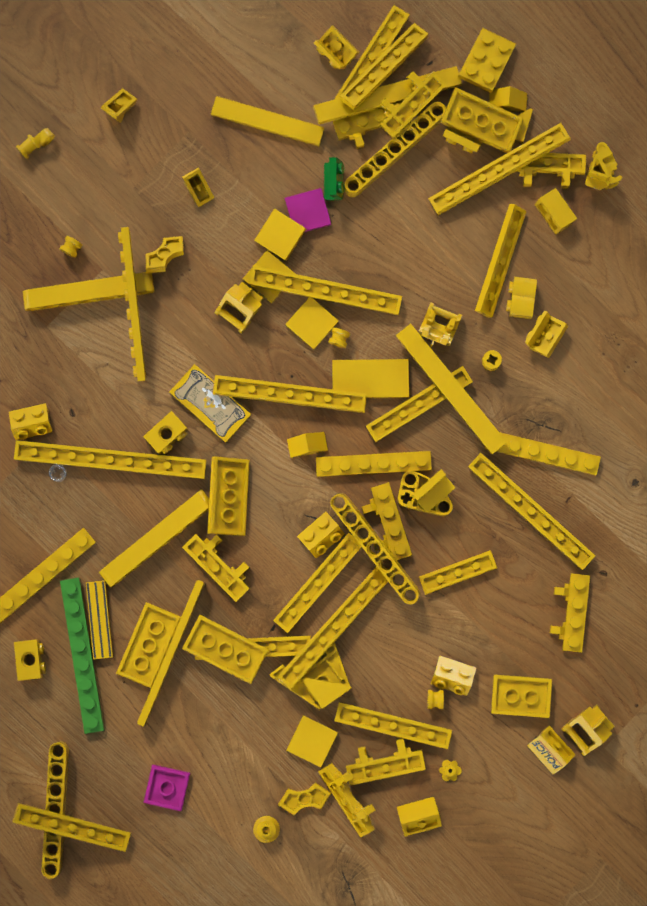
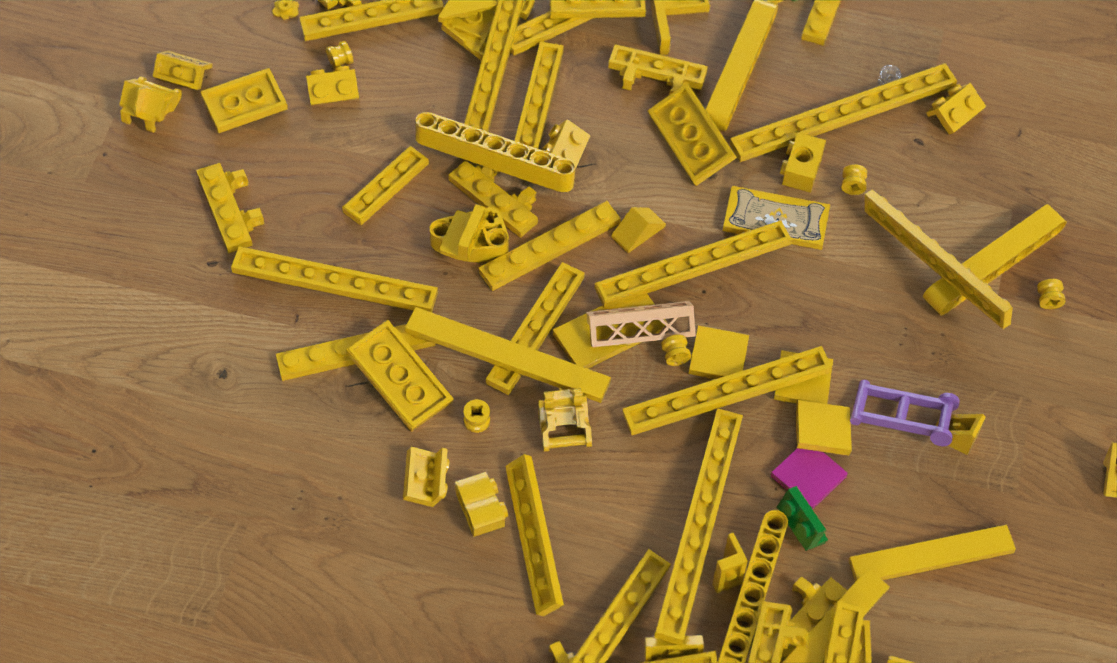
camera: 145 degrees right, 25 degrees down
yellow tile [145,236,184,273] -> none
yellow piece [214,282,264,334] -> none
yellow hinge [534,188,577,235] -> none
none -> yellow tile [346,320,454,432]
none -> light nougat fence [586,301,696,347]
none -> yellow plate [654,408,743,646]
none -> yellow panel [712,532,748,593]
none -> yellow wheel [841,164,867,195]
none -> medium lavender piece [850,380,960,446]

